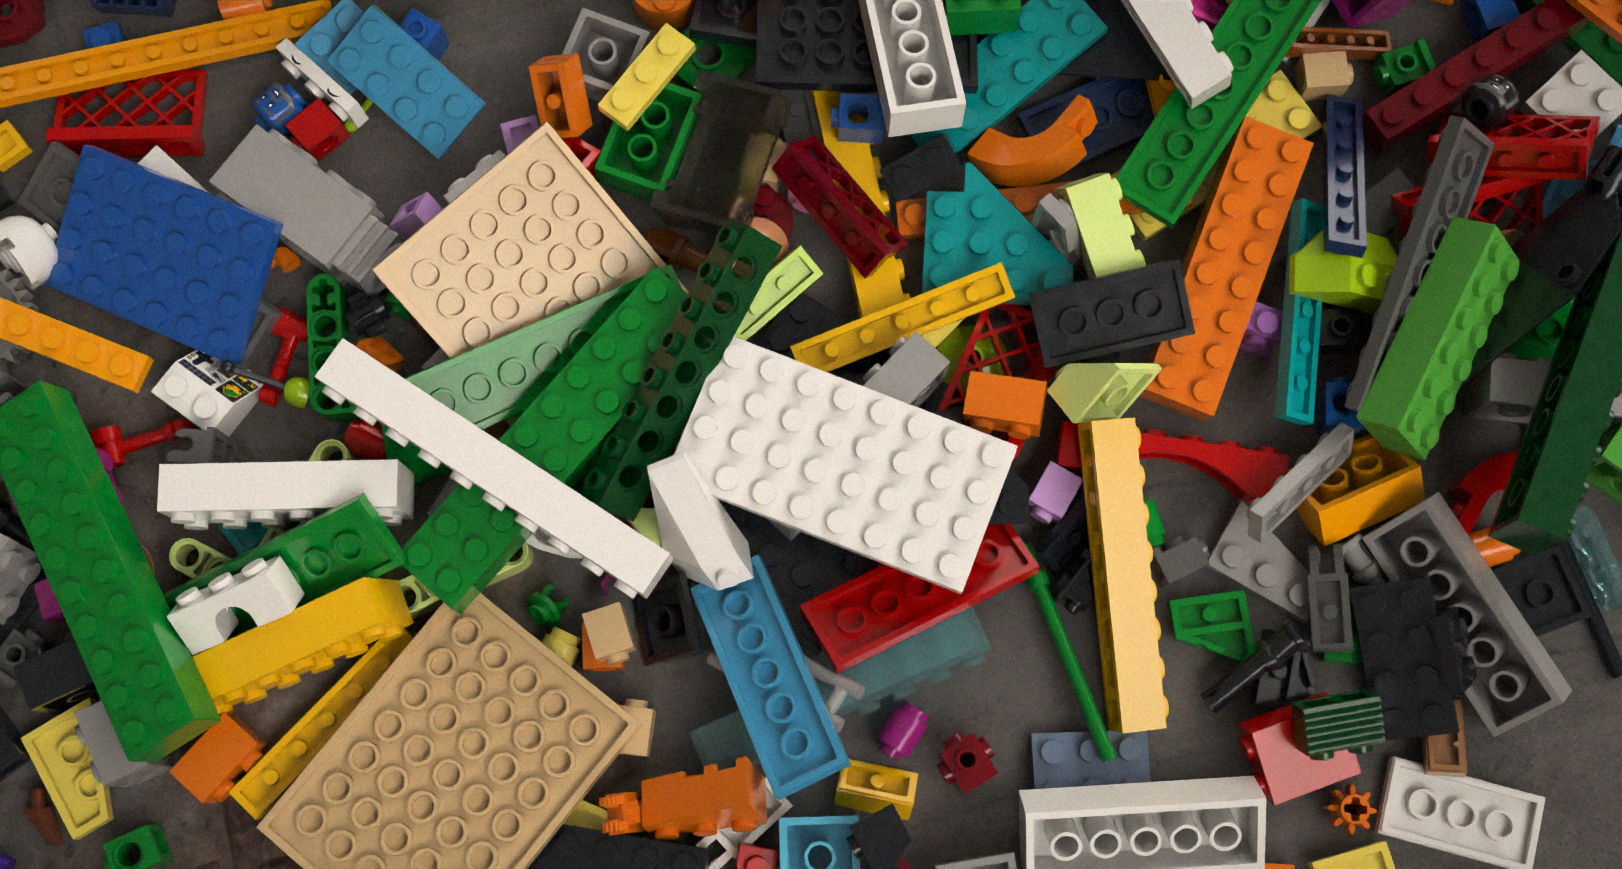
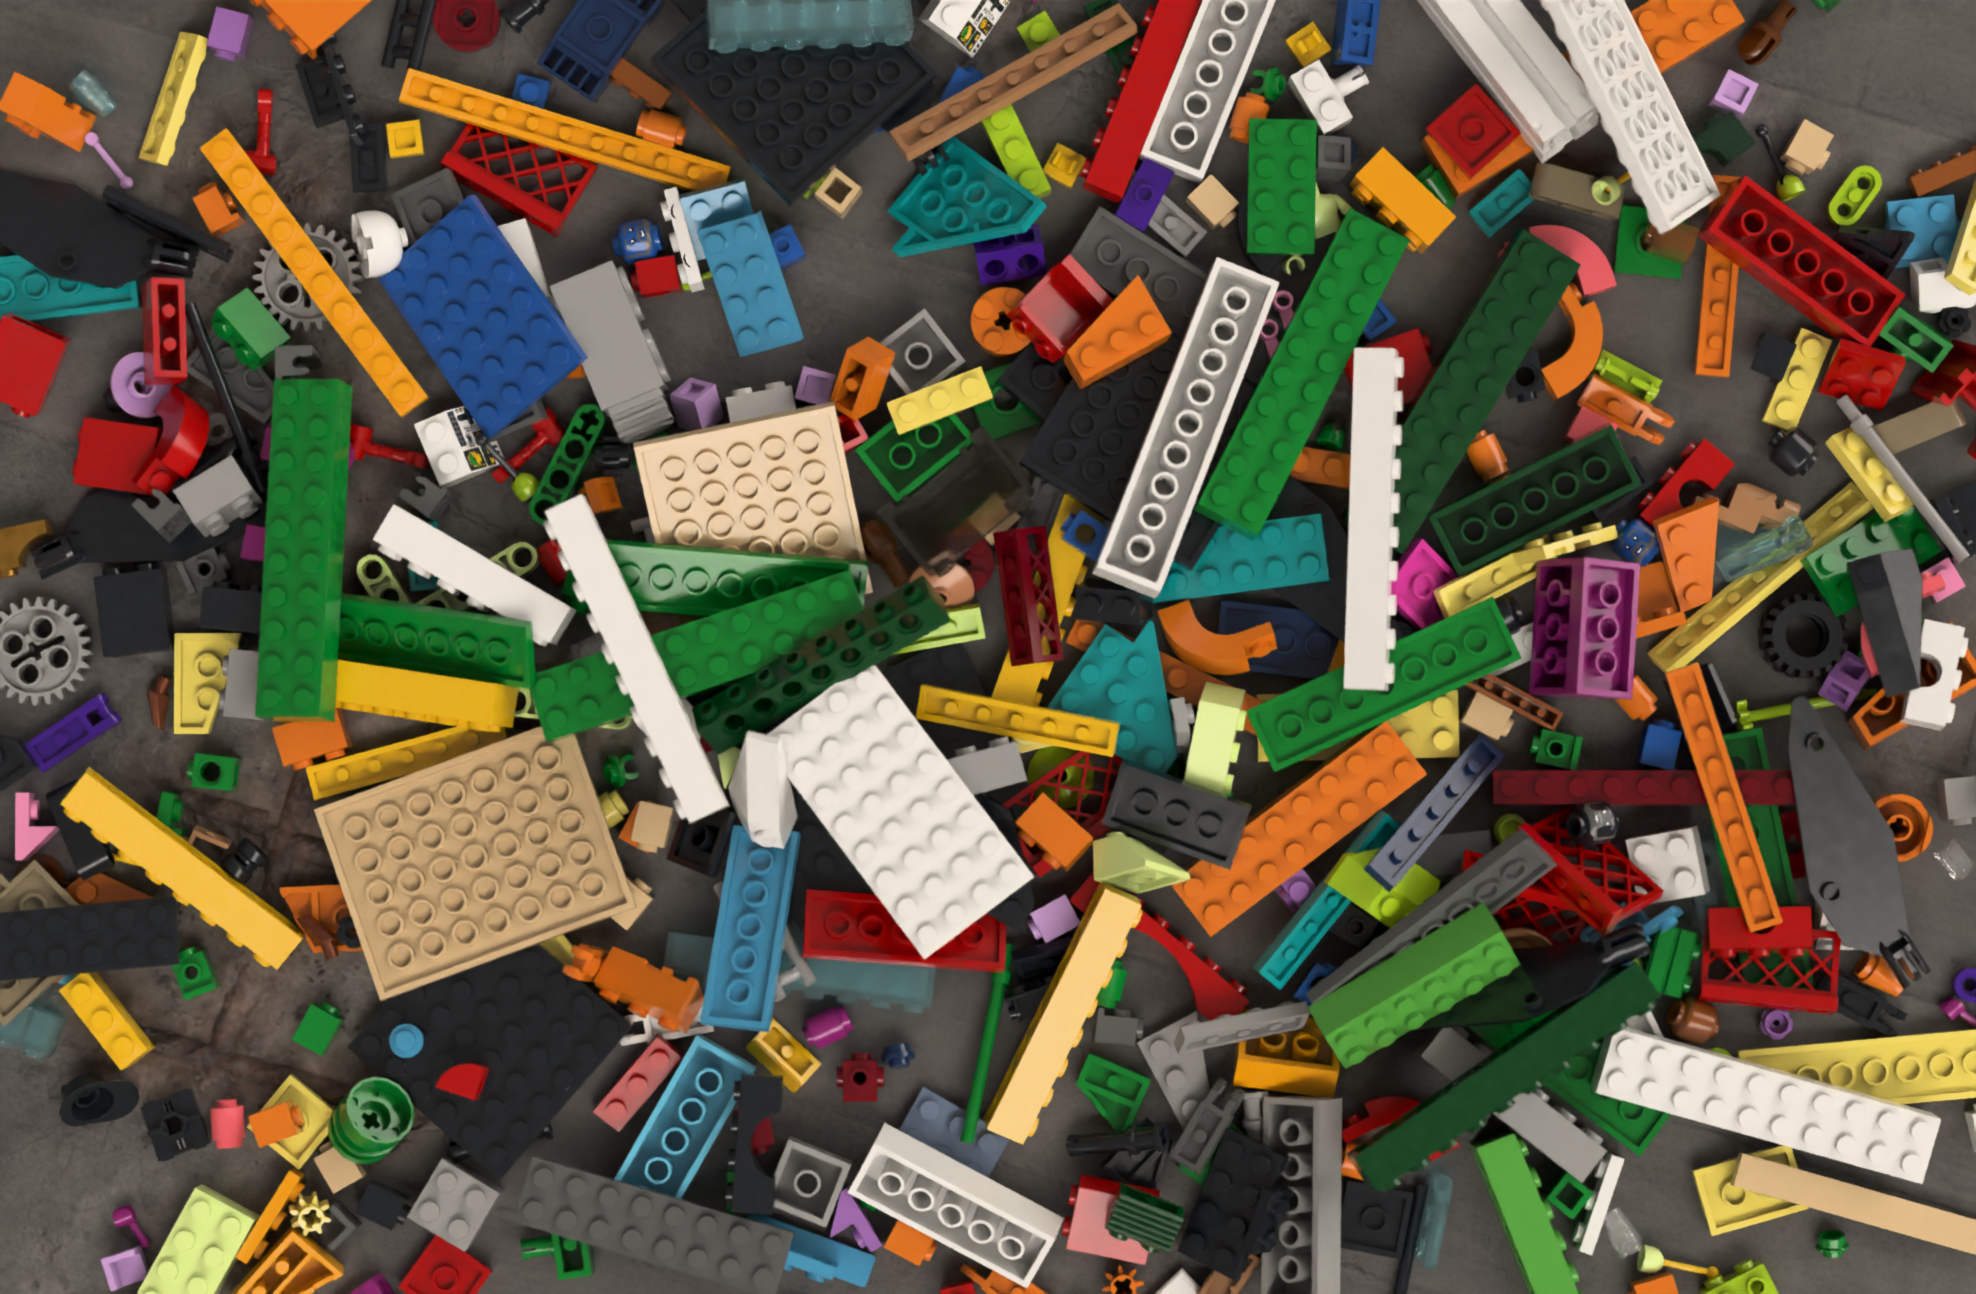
camera: 30 degrees right, 10 degrees up
white arch [166,555,305,655] -> none
none -> dark blue plate [881,1043,915,1069]
none -> lime plate [1494,814,1526,844]

